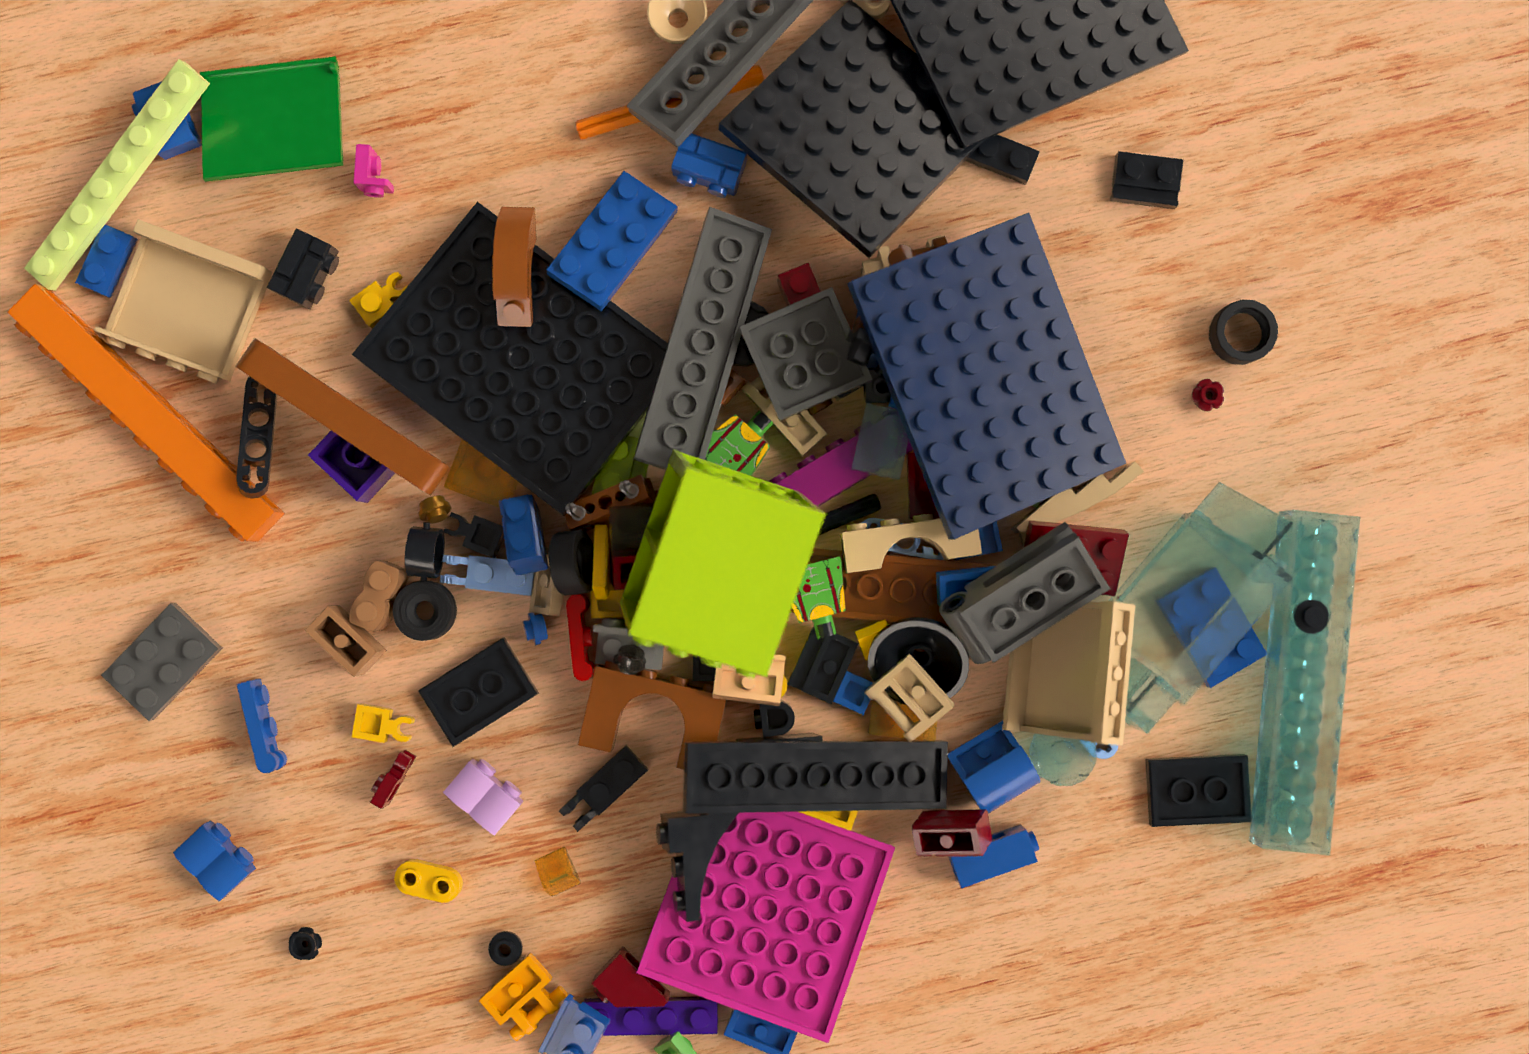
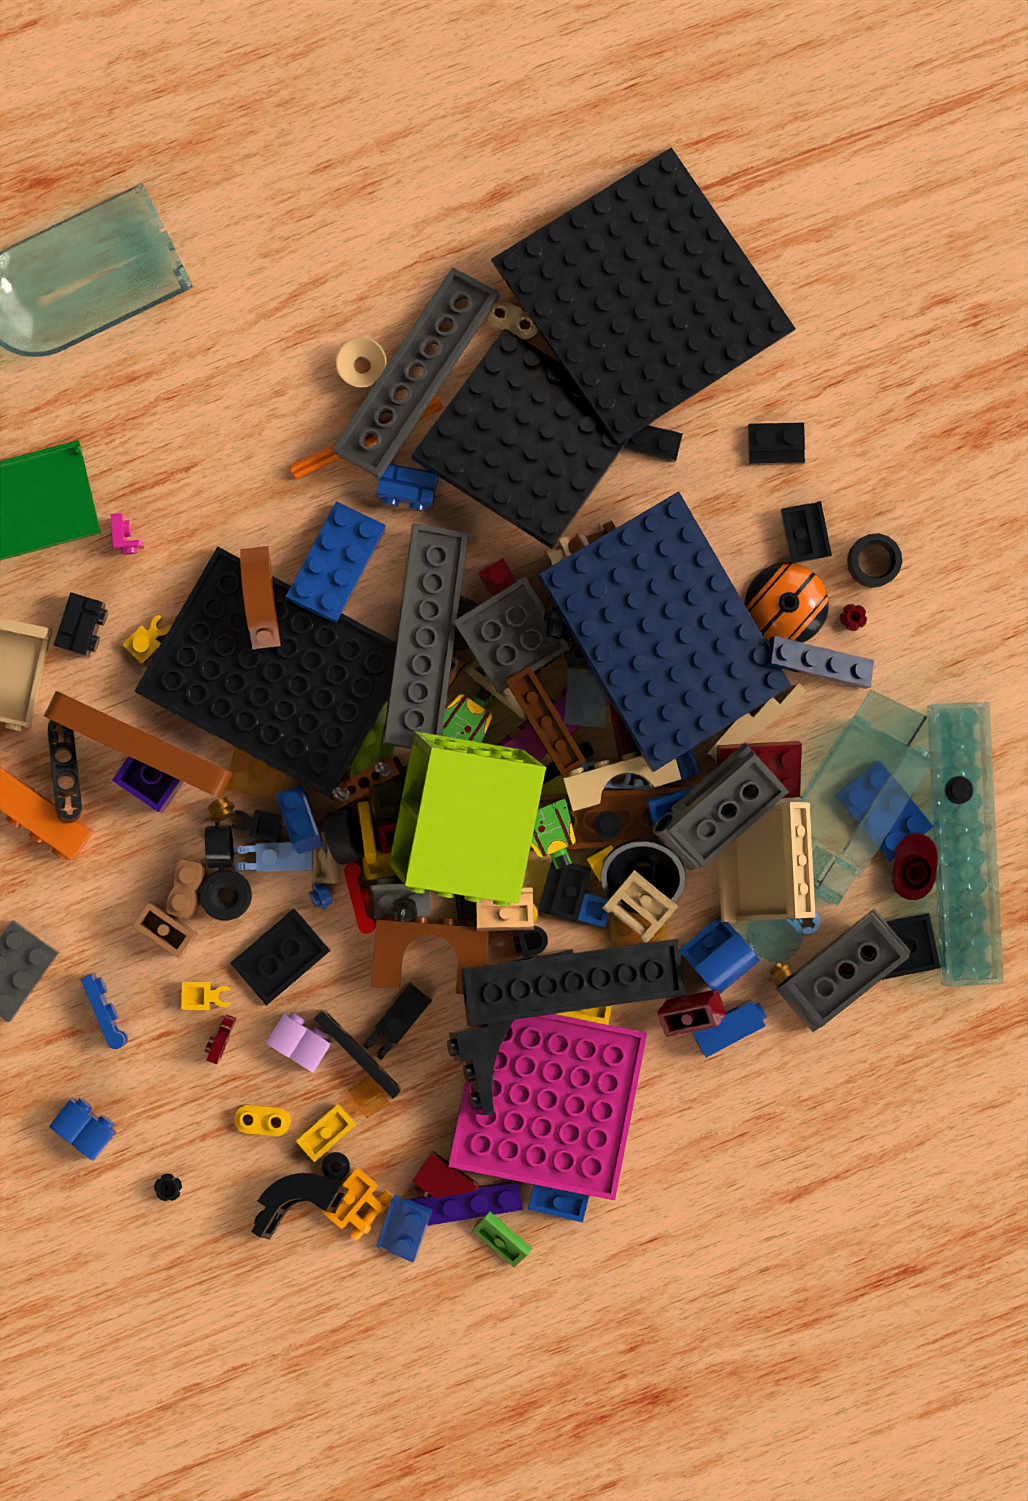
camera: 15 degrees left, 0 degrees up
none -> black arch [251,1173,349,1240]
none -> yellow plate [296,1103,357,1162]
none -> black tile [314,1010,401,1099]
none -> reddish brown plate [504,665,587,776]
none -> black plate [594,811,622,839]
none -> orange dish [745,563,829,643]
none -> plate [766,636,874,689]
none -> pearl gold plate [767,961,794,986]
none -> dark grey hinge [776,908,910,1032]
none -> black plate [780,501,832,564]
none -> dark red piece [892,833,938,900]

